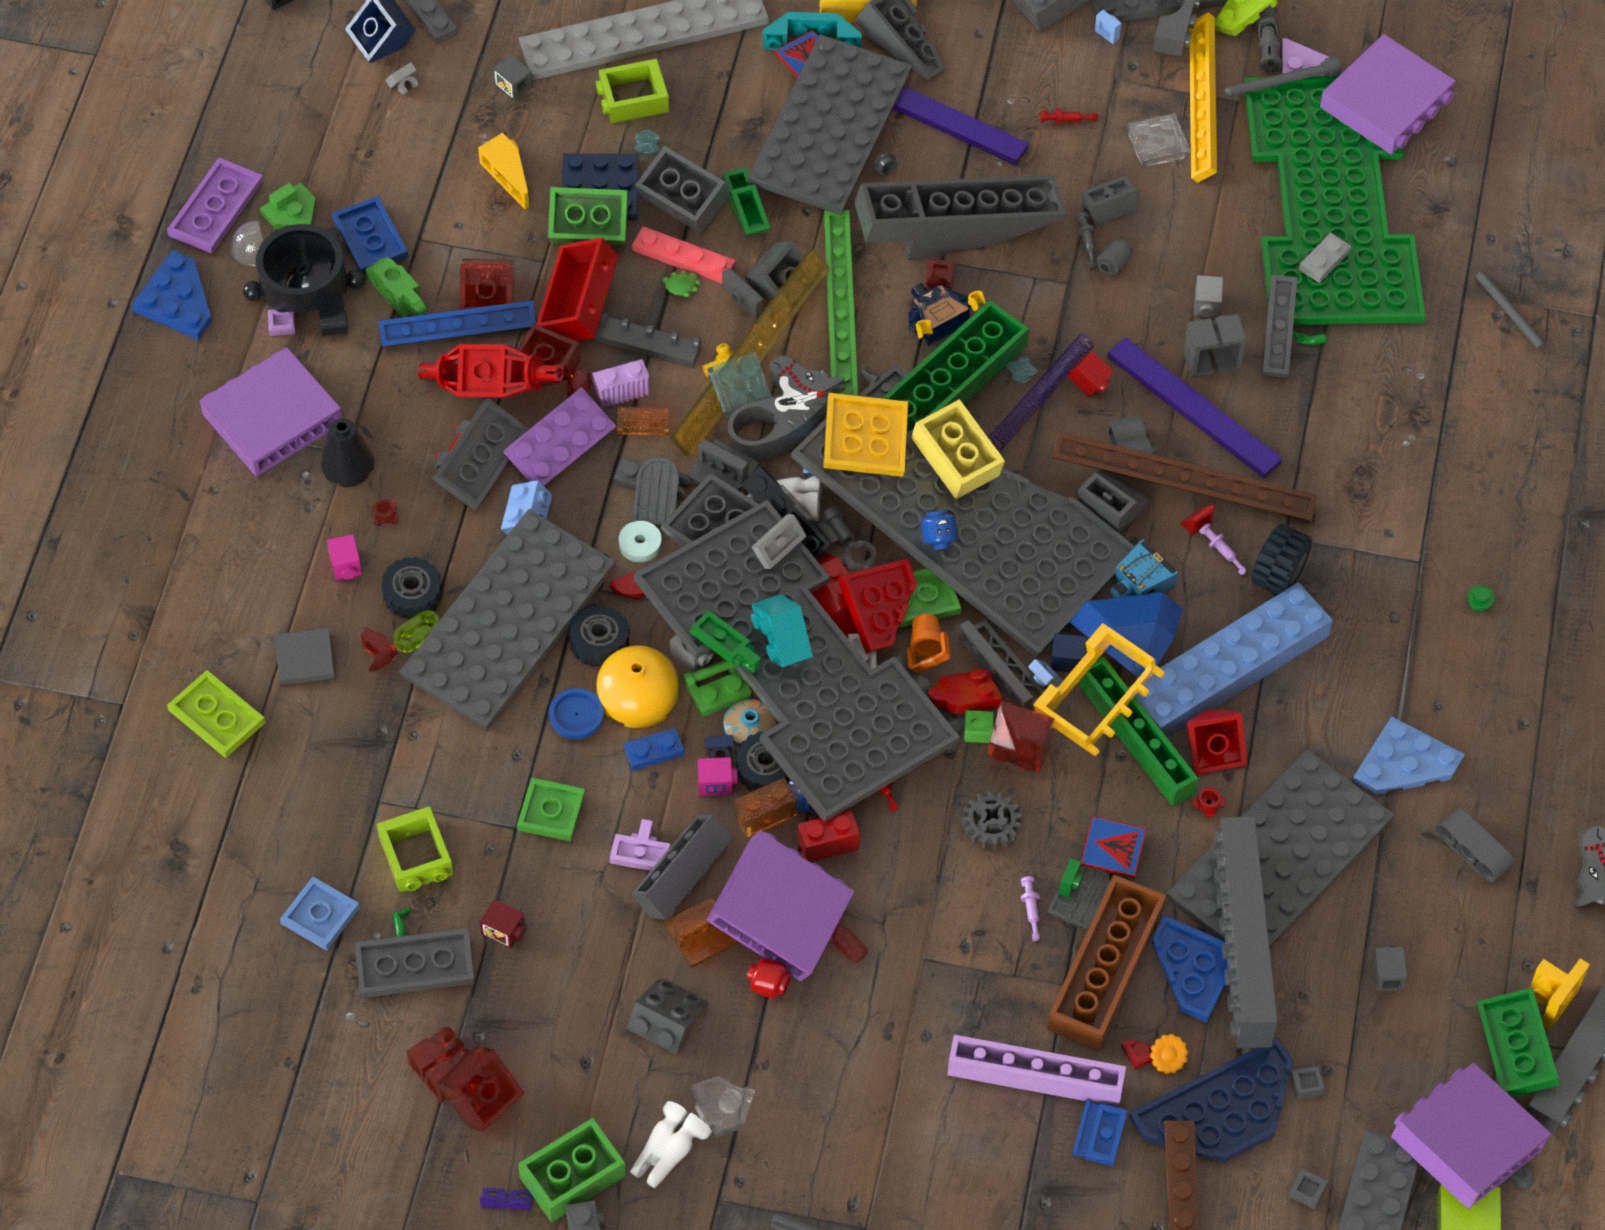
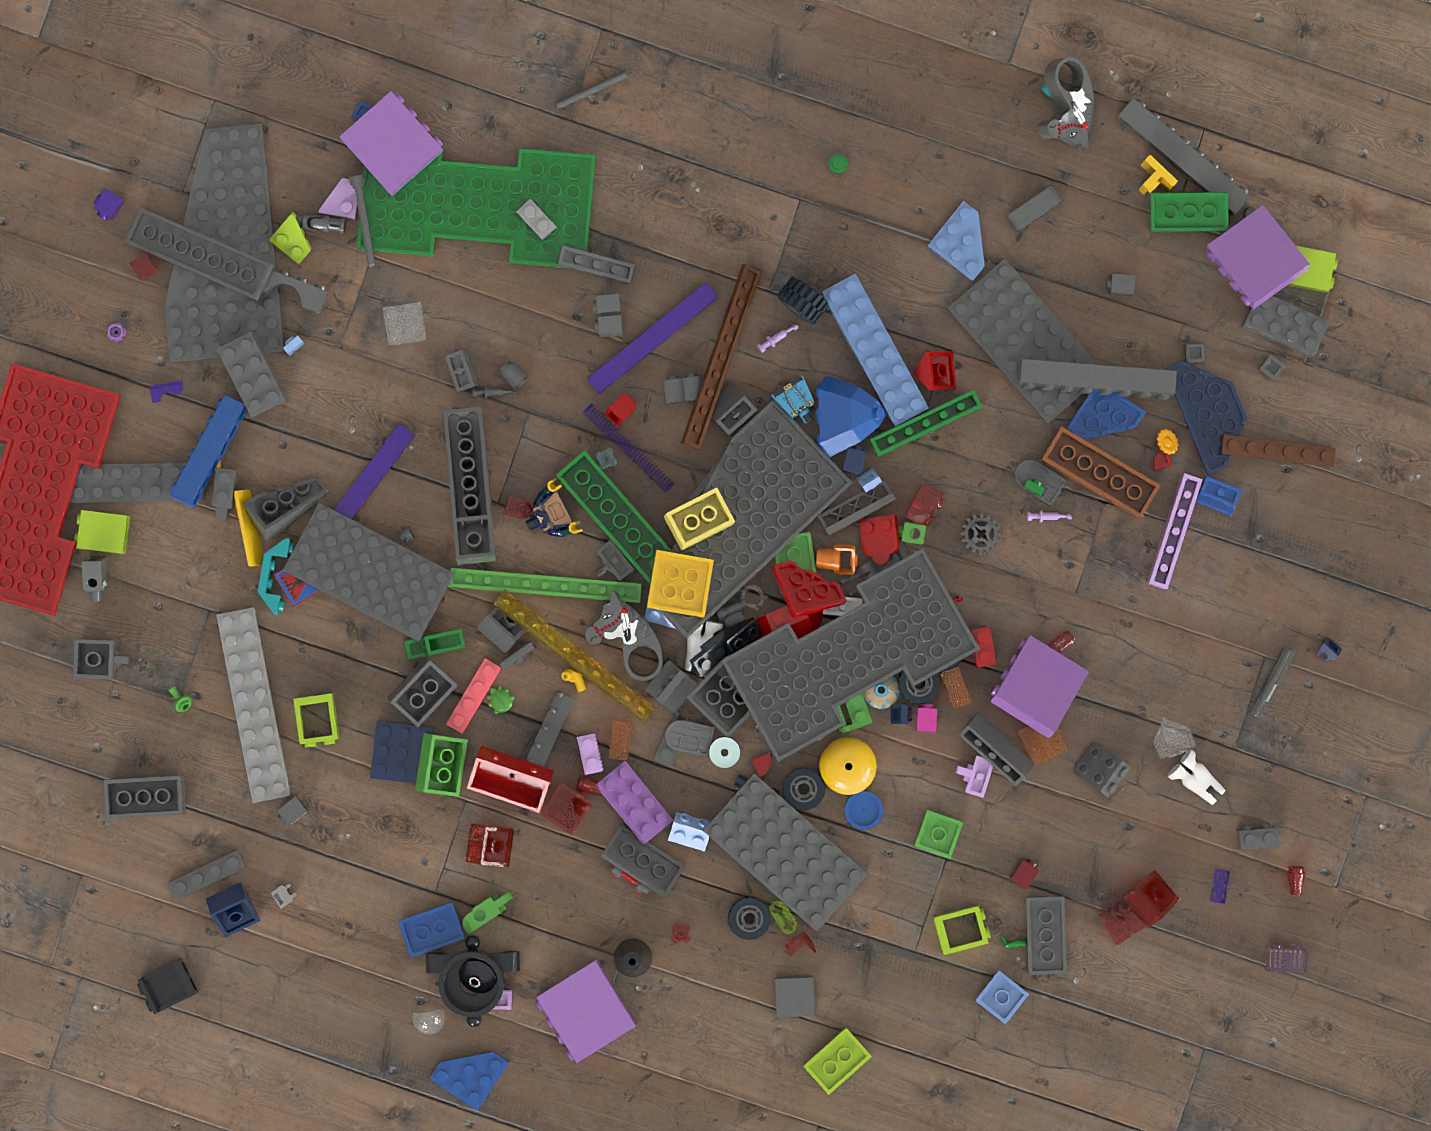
camera: 85 degrees left, 30 degrees up
medium lavender plate [167,158,264,254] -> none
bright green plate [260,182,316,229] -> none
dark pink brick [327,534,362,581] -> none
blue plate [378,300,536,348] -> none
red plate [418,344,563,398] -> none
yellow slope [478,133,529,210] -> none
bright green brick [518,1118,626,1223] -> none
blue plate [623,727,685,771] -> none
clear light blue plate [634,130,660,154] -> none
green hinge [690,611,761,673] -> none
clear light blue plate [707,352,773,418] -> none
red head [746,957,791,999] -> none
teal brick [751,594,813,667] -> none
light grey plate [752,514,806,569] -> none
blue head [921,510,958,550] -> none
yellow hinge [1034,623,1165,756] -> none
red piece [1039,108,1099,125] -> none
piece [1080,816,1147,878] -> none
red slope [1181,504,1215,535] -> none
yellow plate [1189,12,1217,183] -> none
red plate [1192,787,1226,818] -> none
light grey brick [1194,275,1223,318] -> none
green piece [1293,332,1328,345] -> none

